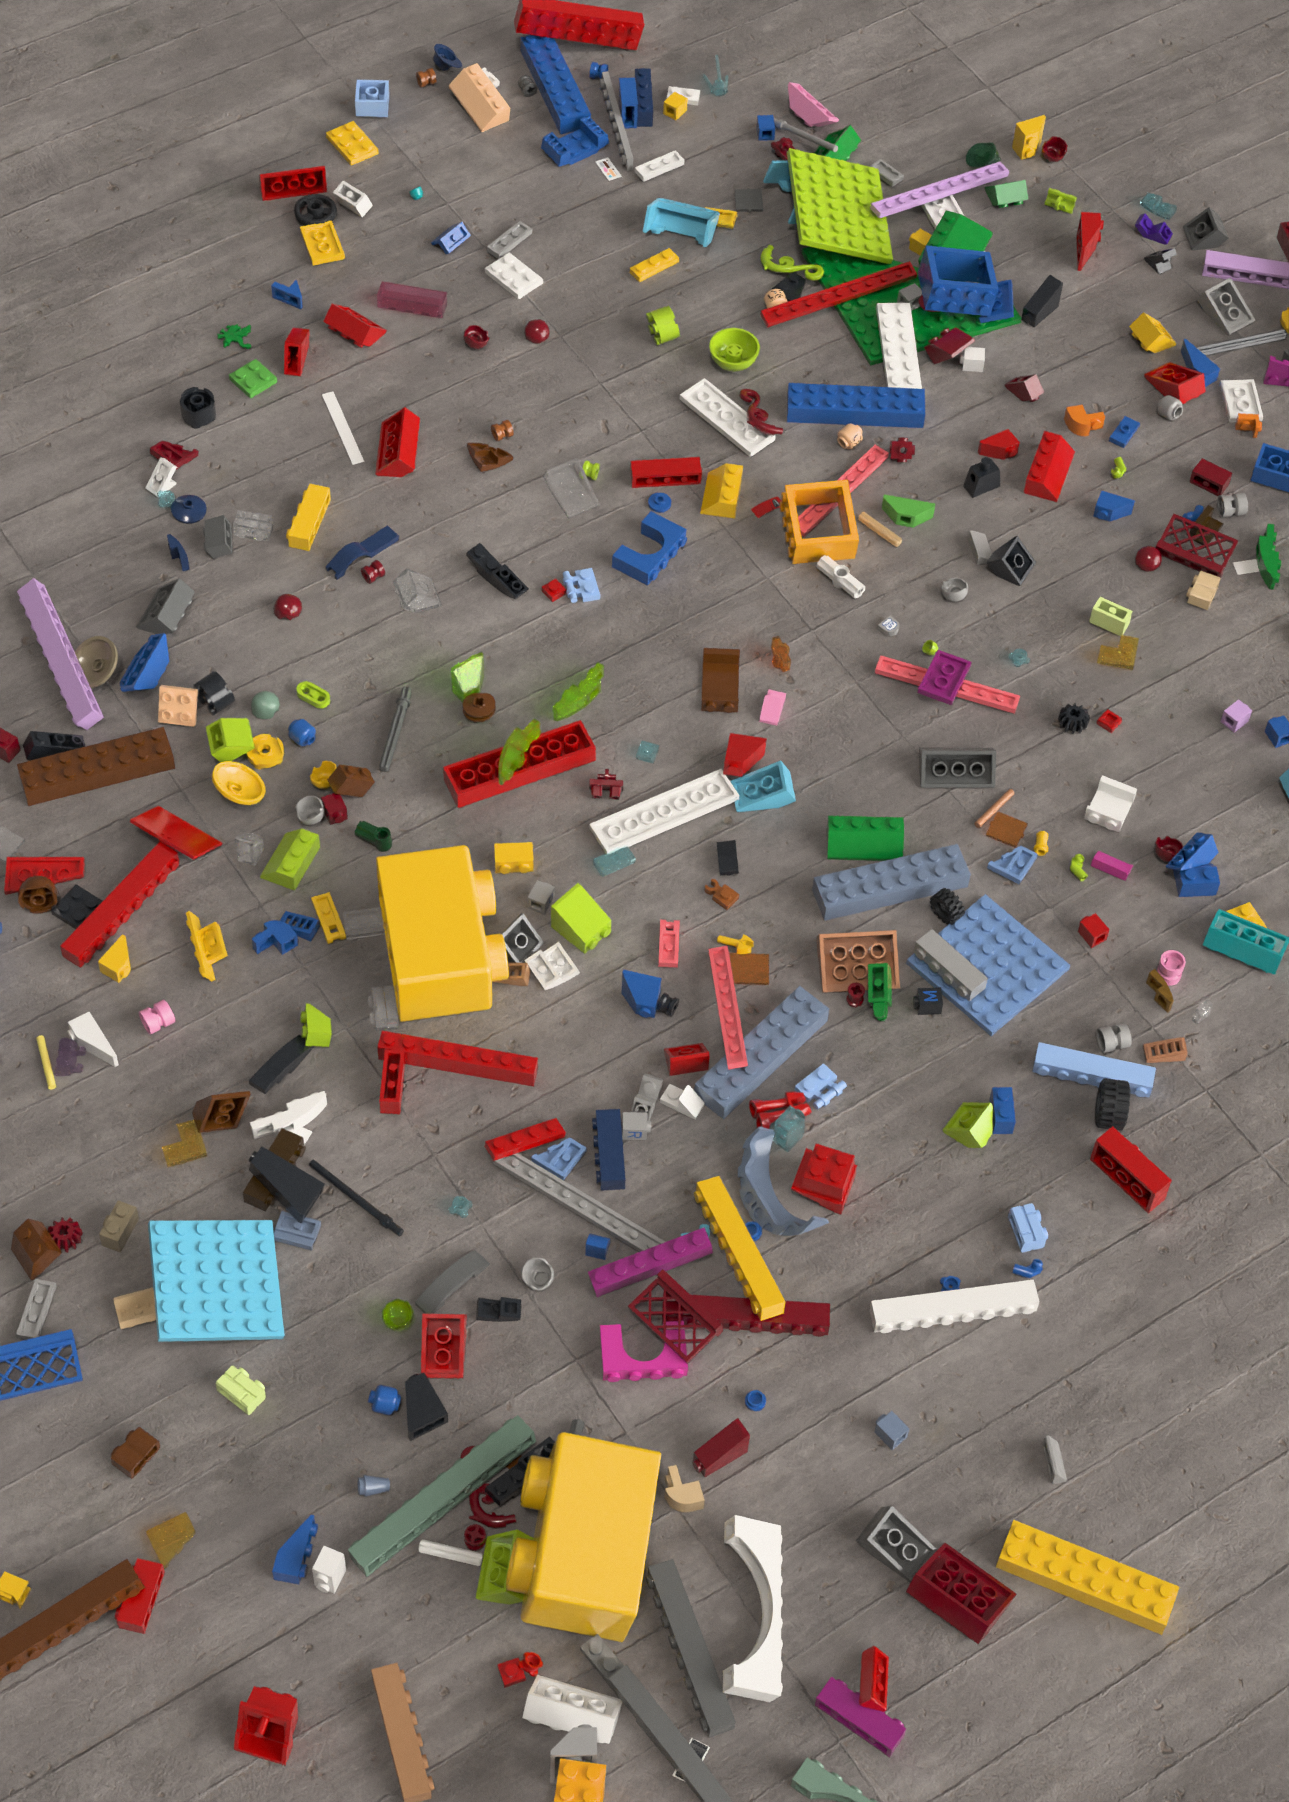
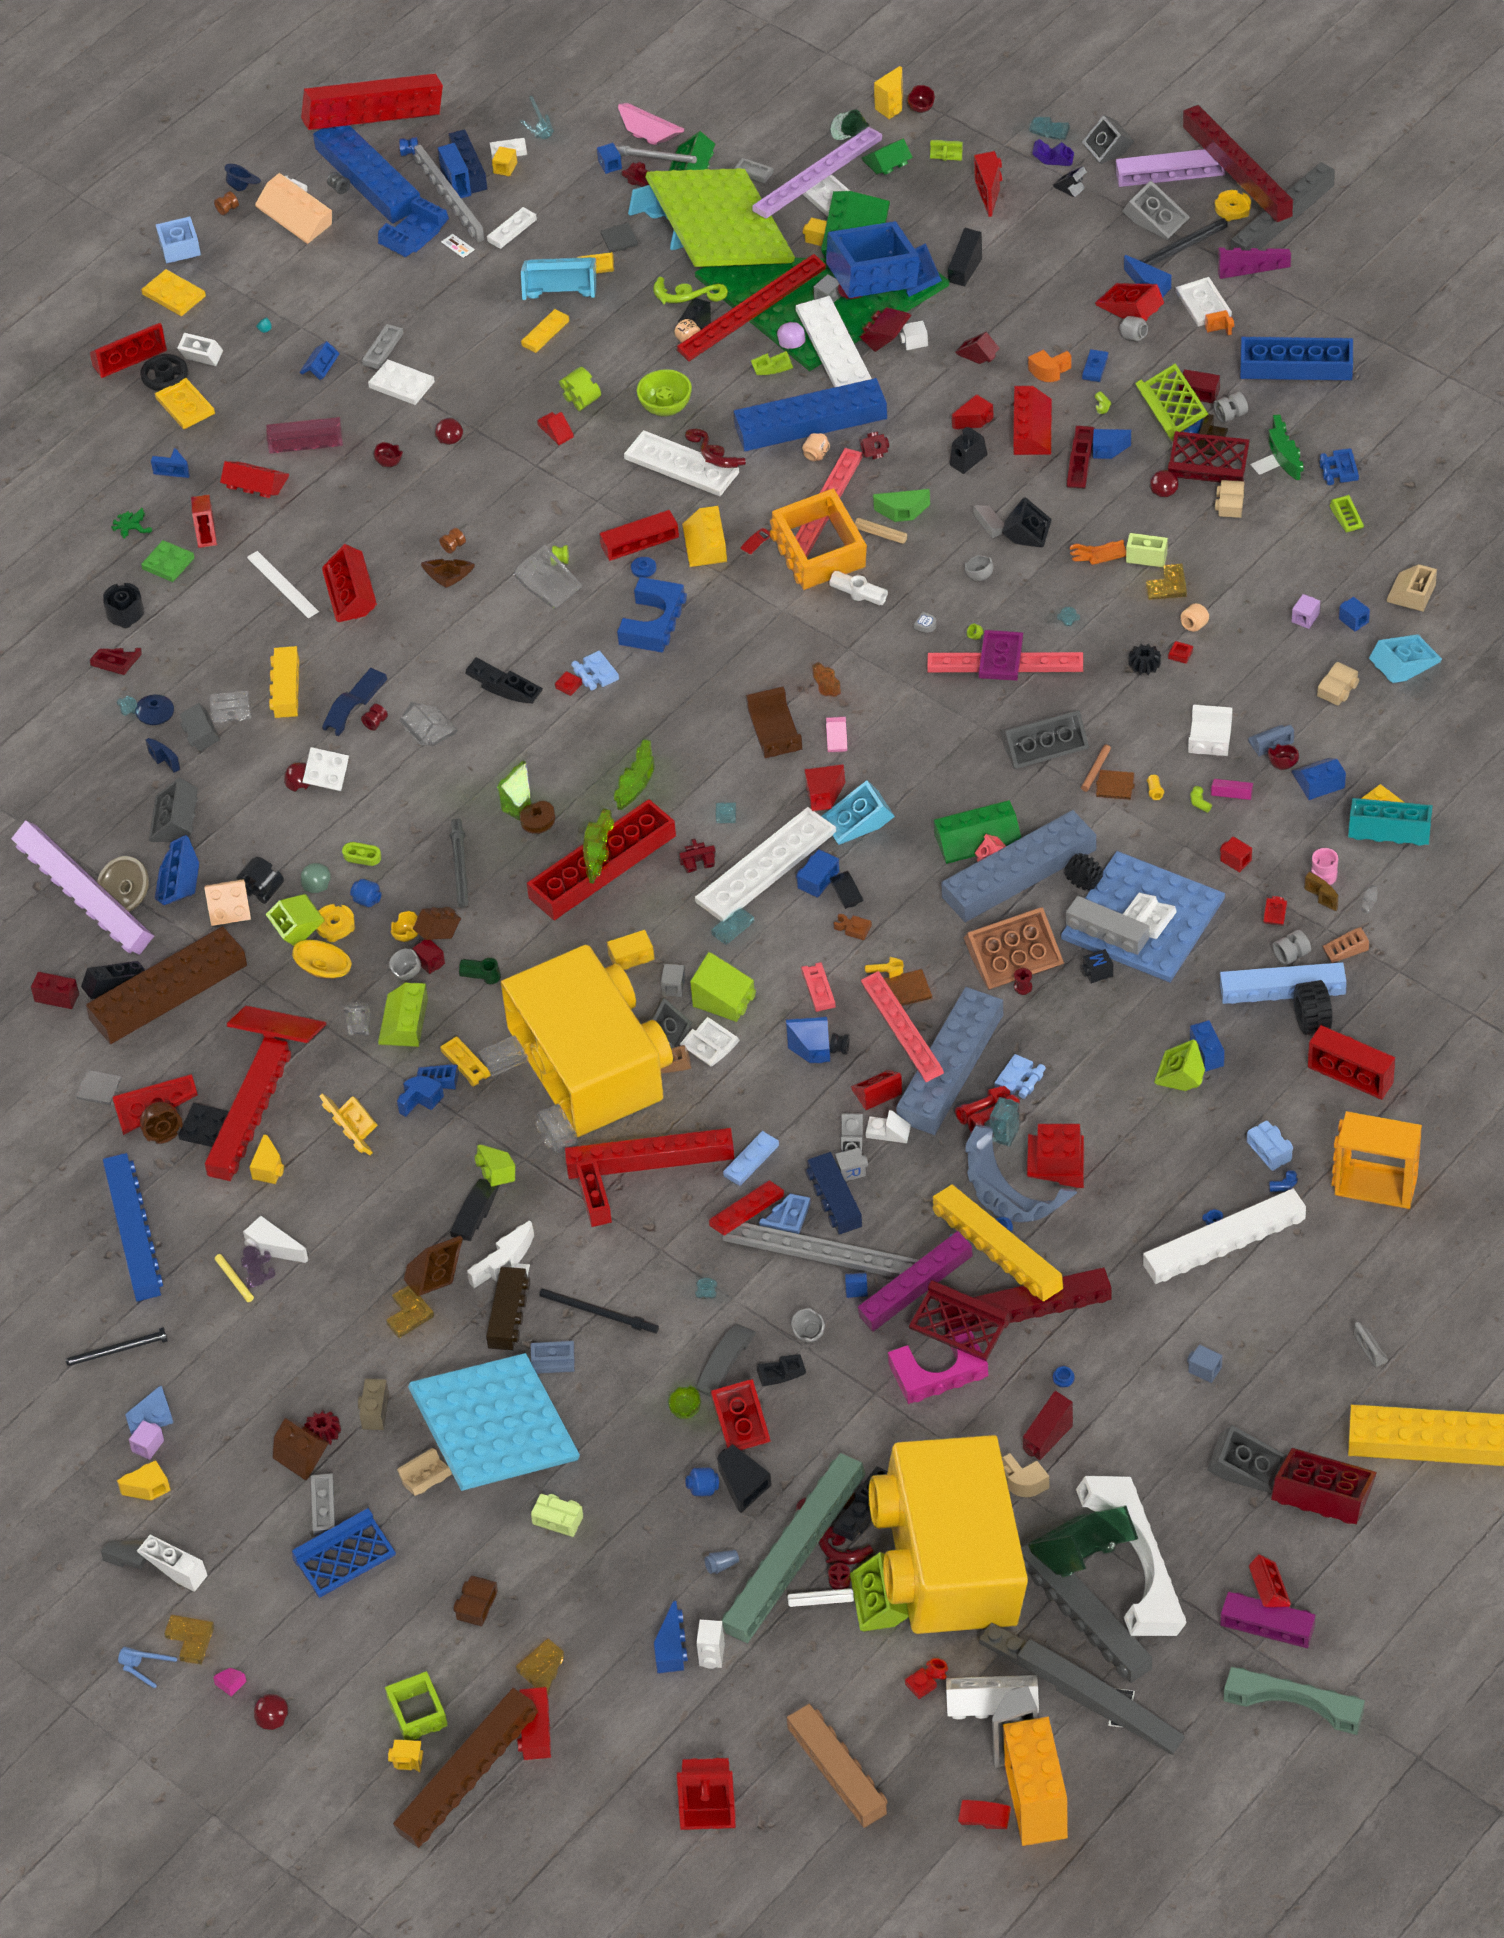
camera: 10 degrees left, 5 degrees down
bright pink wheel [139,999,175,1035] -> none
white slope [146,458,177,497] -> none
black slope [249,1146,325,1223] -> none
green hinge [868,963,892,1021] -> none
medium blue wing [987,846,1038,884] -> none
yellow slope [1129,312,1177,353] -> none
blue slope [1166,832,1219,870] -> none
none -> white hinge [303,747,349,791]
none -> lime window [385,1671,448,1740]
none -> red slope [537,412,574,445]
none -> light blue plate [723,1131,779,1186]
none -> lime slope [751,351,793,375]
none -> lavender hair [777,322,805,349]
none -> blue brick [796,849,840,898]
none -> coral brick [975,834,1006,862]
none -> clear green windscreen [1028,1505,1139,1577]
none -> dark red slope [1067,426,1095,489]
none -> orange arm [1070,540,1126,565]
none -> white slope [1123,893,1177,939]
none -> lime fence [1135,363,1208,441]
none -> light nougat head [1180,603,1209,632]
none -> sand blue panel [1248,725,1294,756]
none -> red bracket [1263,896,1287,926]
none -> tan brick [1317,662,1359,706]
none -> light orange window [1332,1111,1422,1209]

